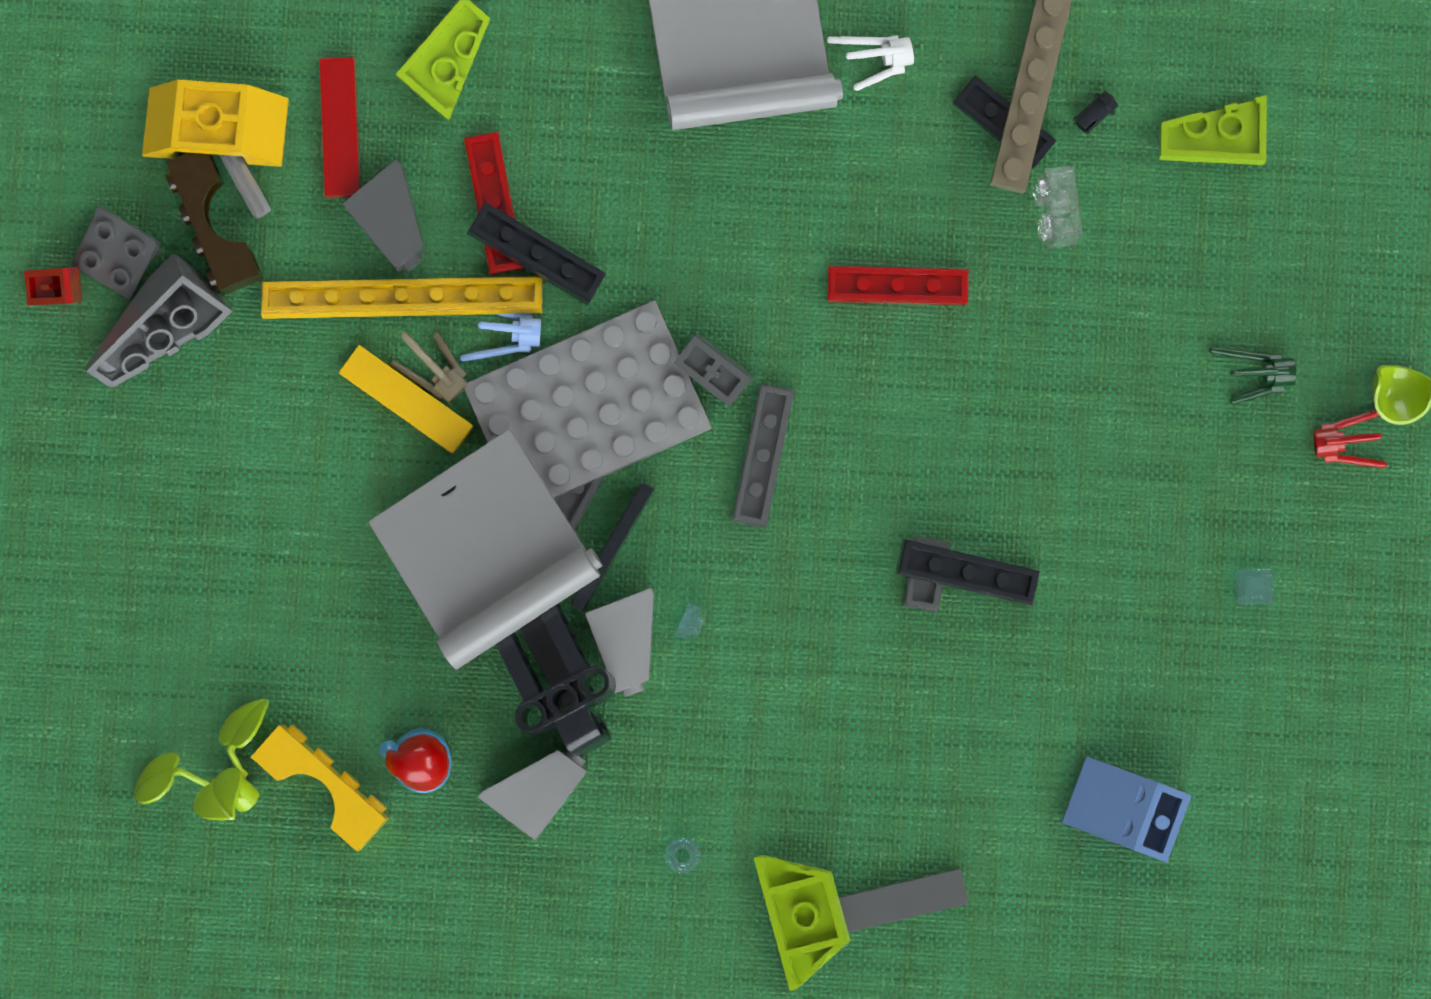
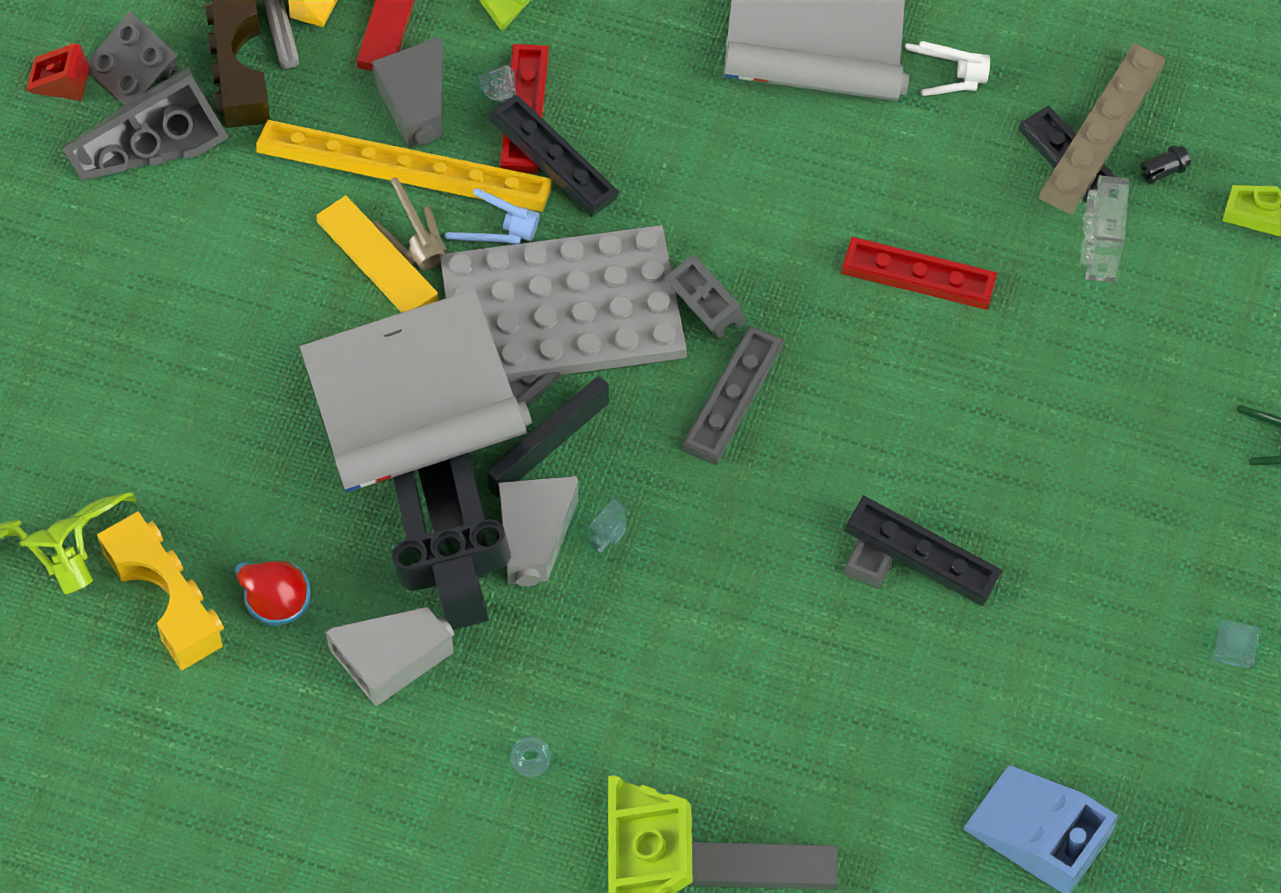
camera: 10 degrees right, 25 degrees down
none -> clear light blue tile [476,65,516,102]

